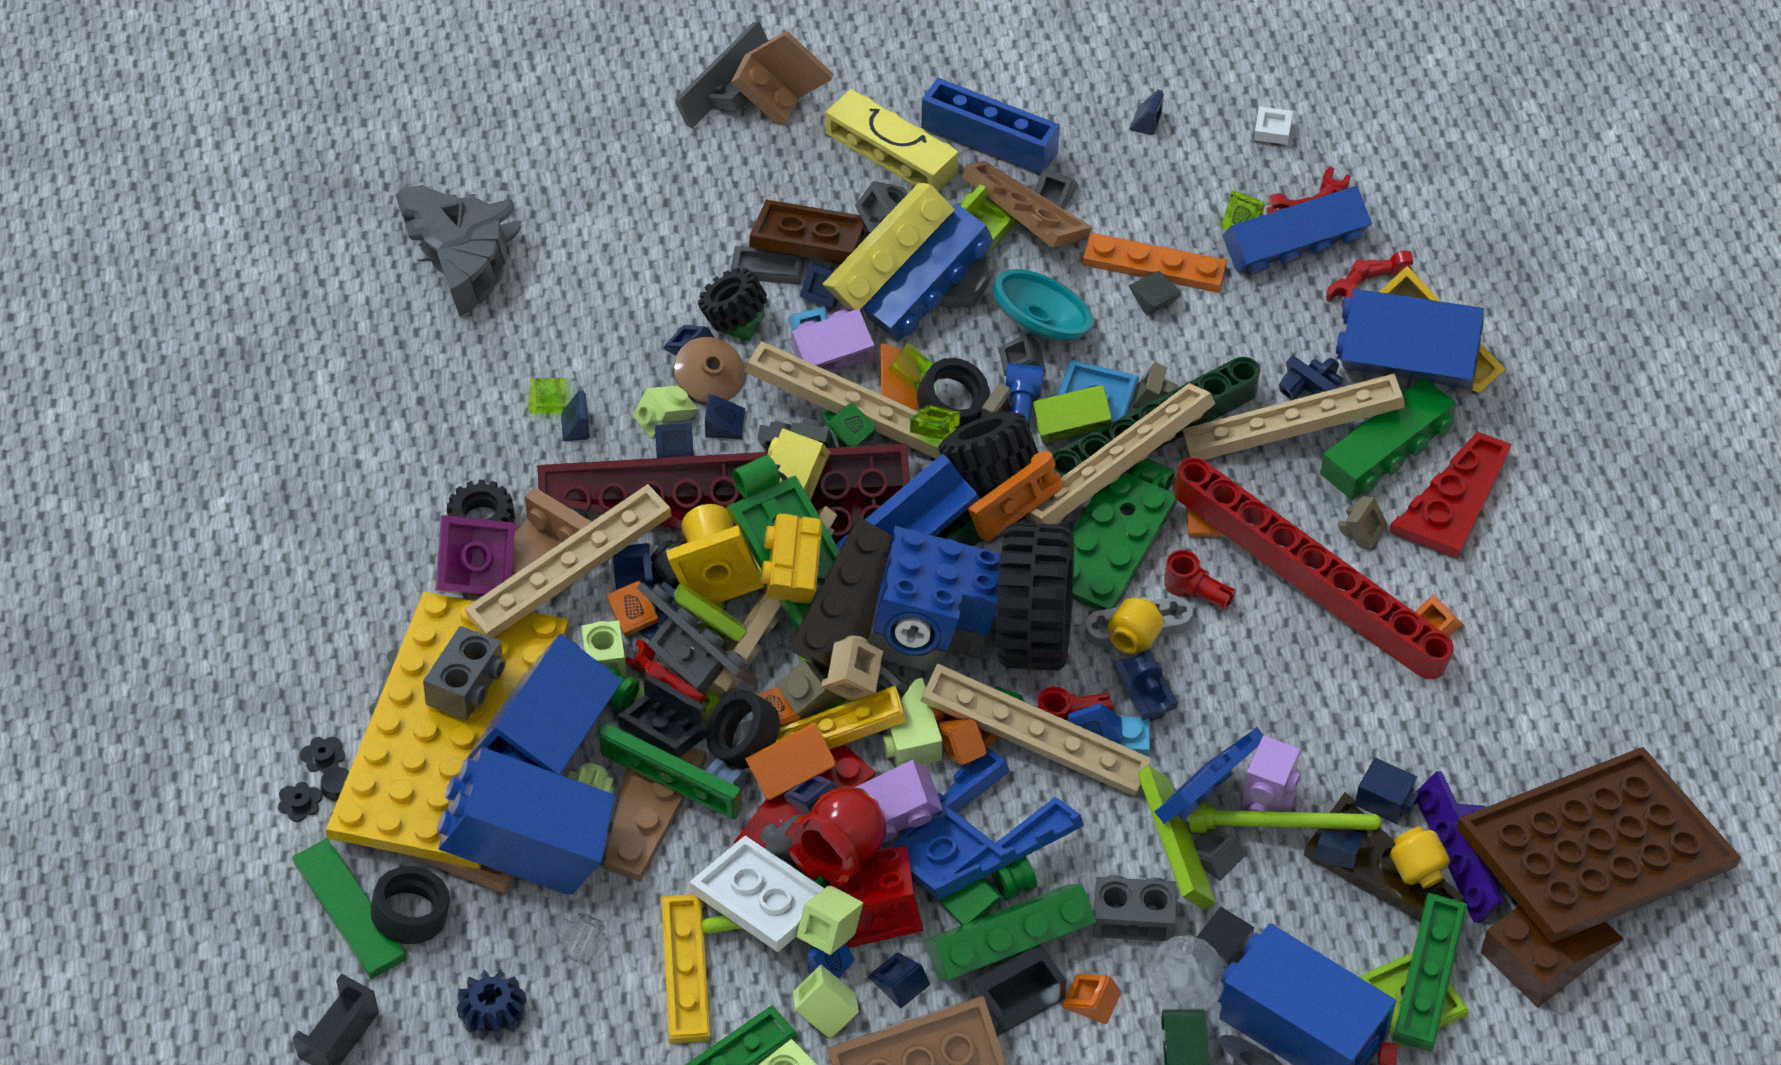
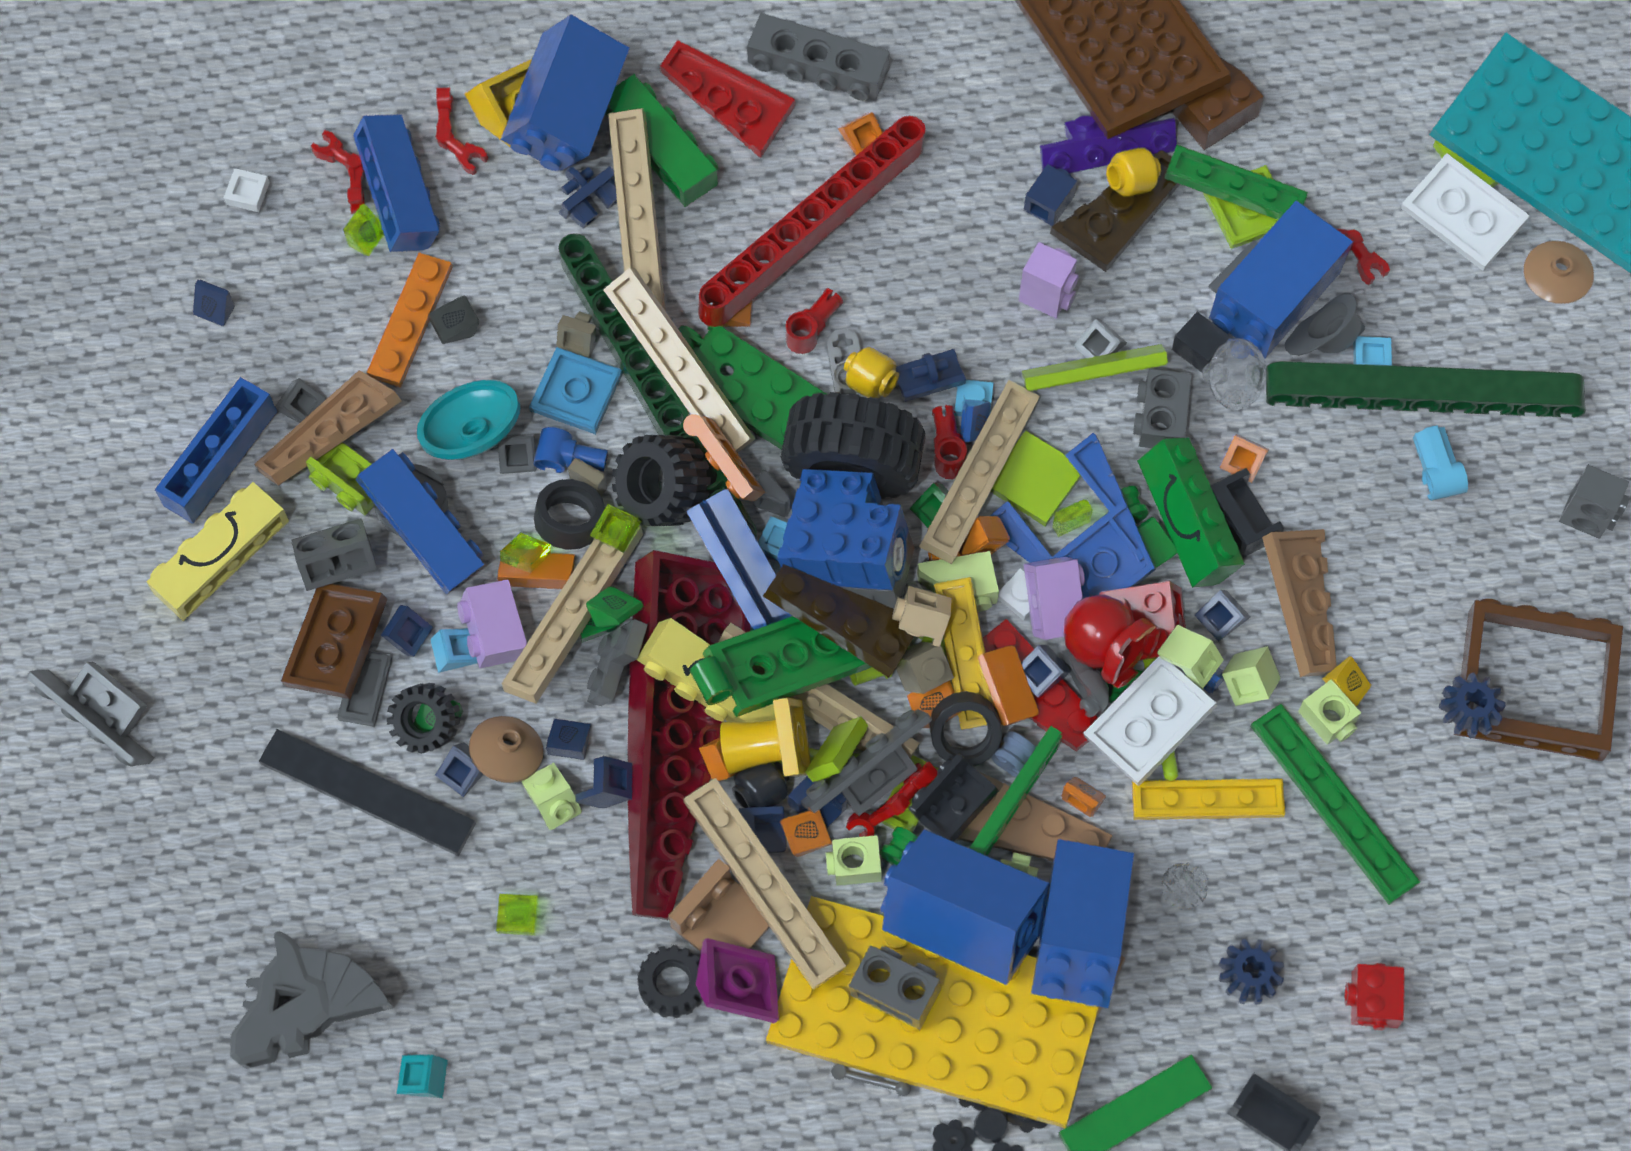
camera: 85 degrees left, 15 degrees up
black tyre [370,866,450,944] -> none
dark blue slope [561,390,590,441] -> none
medium nougat bracket [731,31,834,125] -> none
yellow brick [760,513,823,604] -> none
light yellow brick [822,183,955,310] -> none
lime panel [1033,385,1112,443] -> none
blue wing [1154,727,1264,824] -> none
lime piece [1189,802,1382,834] -> none
dark blue slope [1315,829,1364,870] -> none
dark tan tile [1337,496,1387,549] -> none
none -> black tile [259,729,476,857]
none -> teal slope [396,1054,448,1098]
none -> dark grey brick [747,13,890,101]
none -> lime tile [990,430,1082,527]
none -> clear neon green tile [1052,499,1093,537]
none -> orange slope [1061,777,1106,817]

